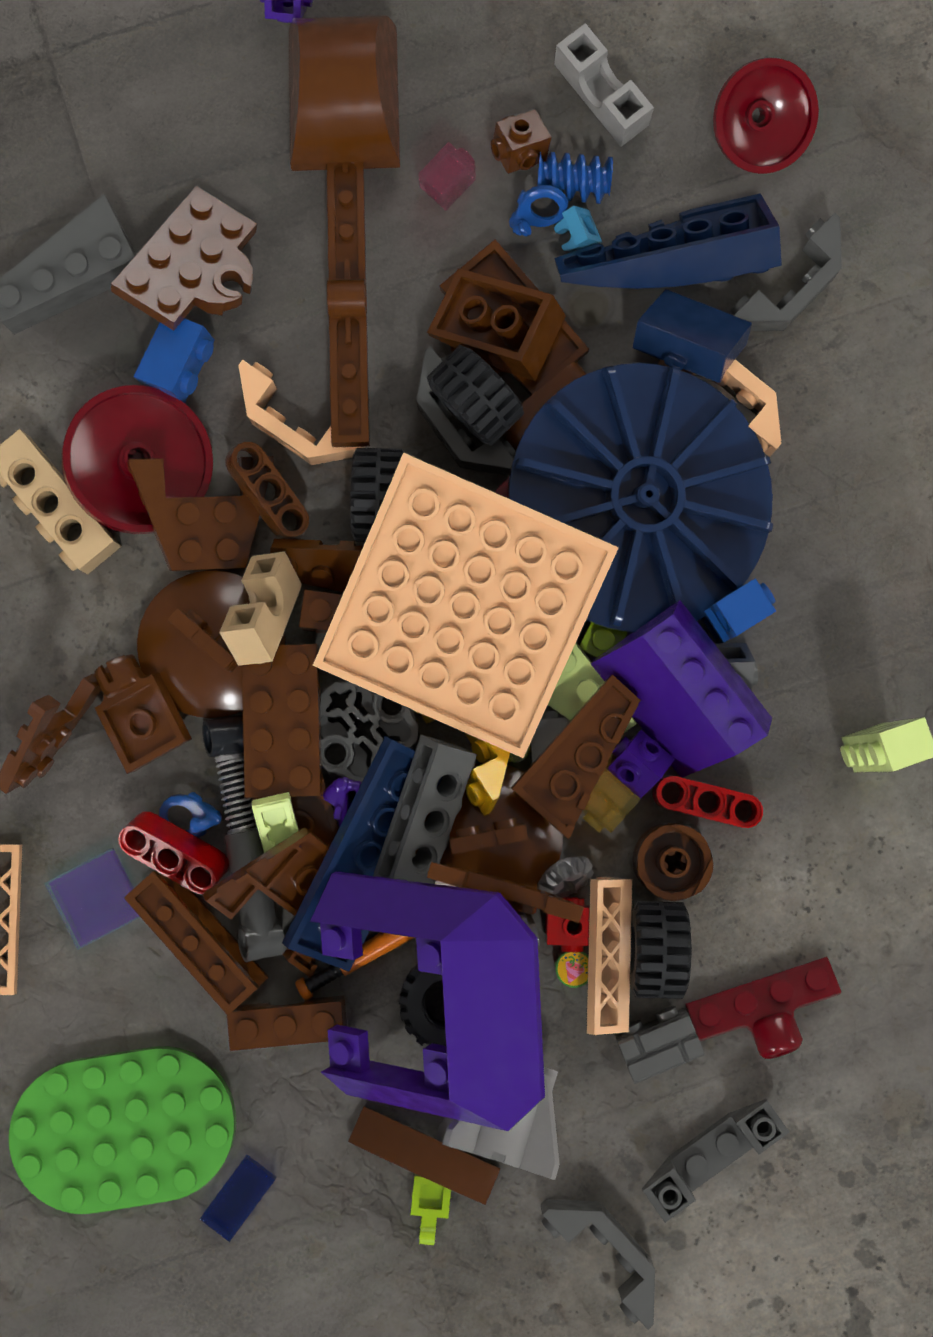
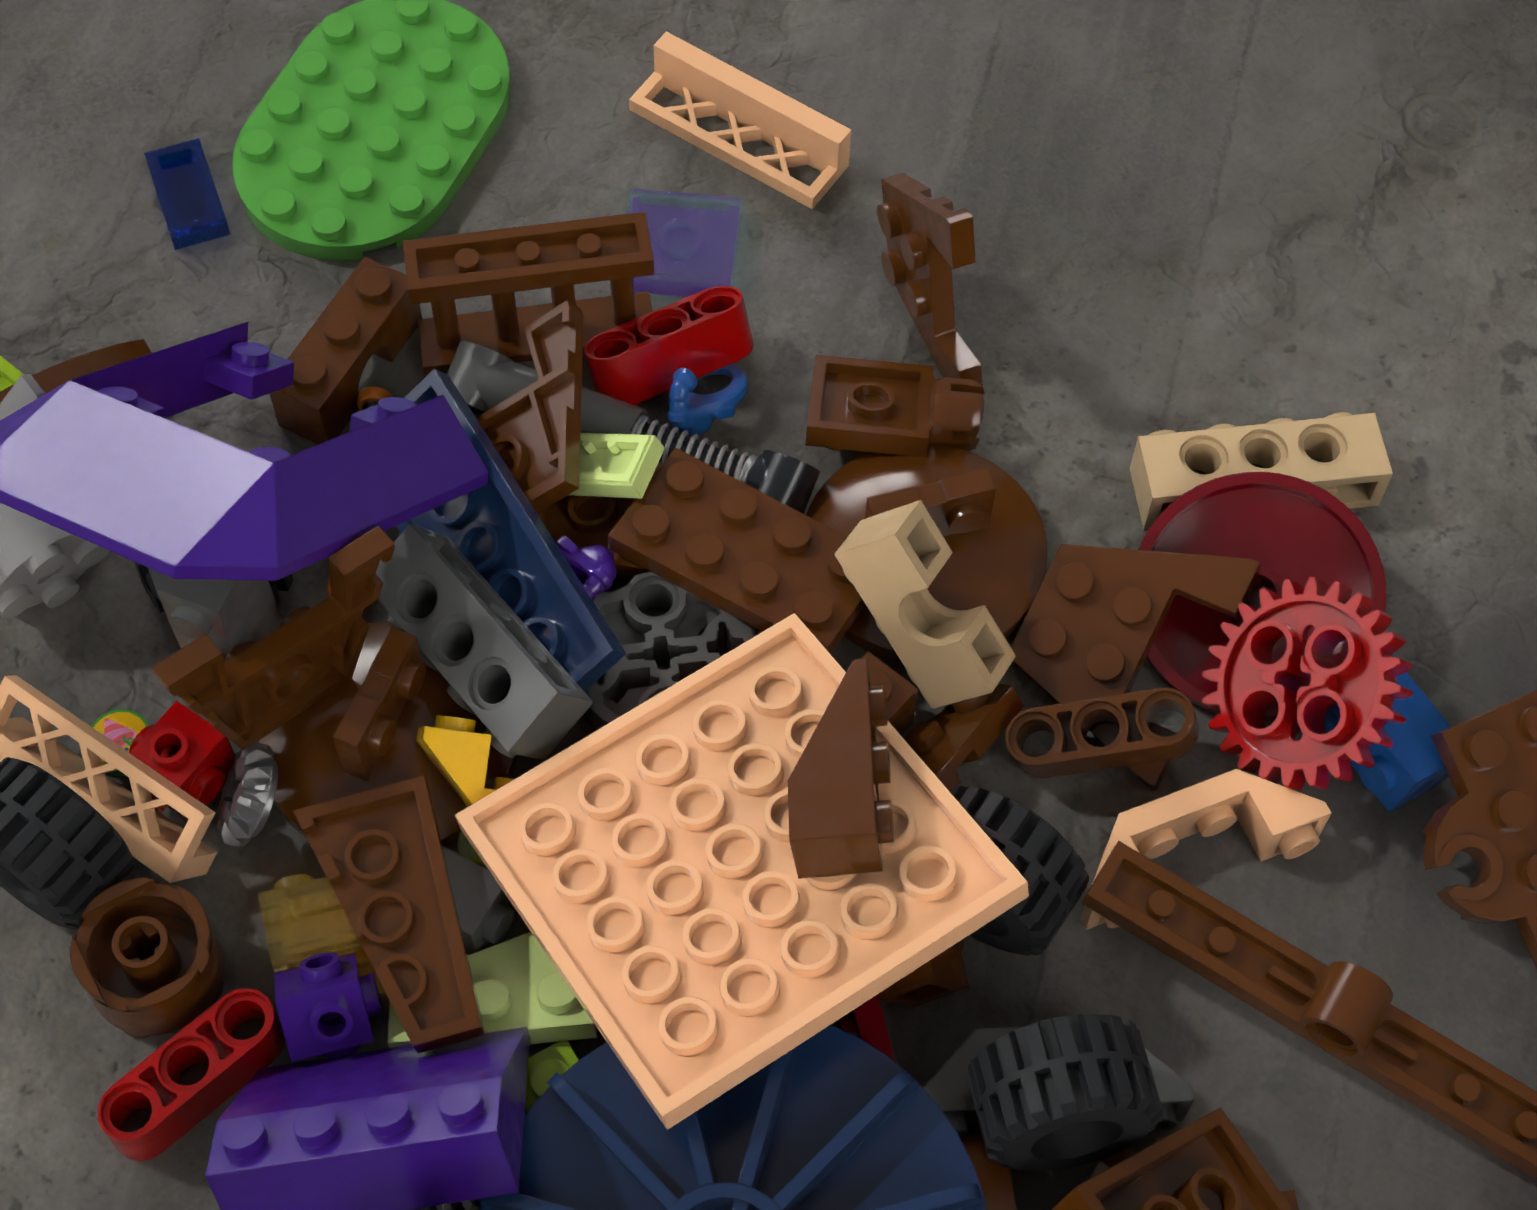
camera: 120 degrees right, 25 degrees down
none -> reddish brown slope [788,658,894,879]
none -> red gear [1202,577,1413,791]

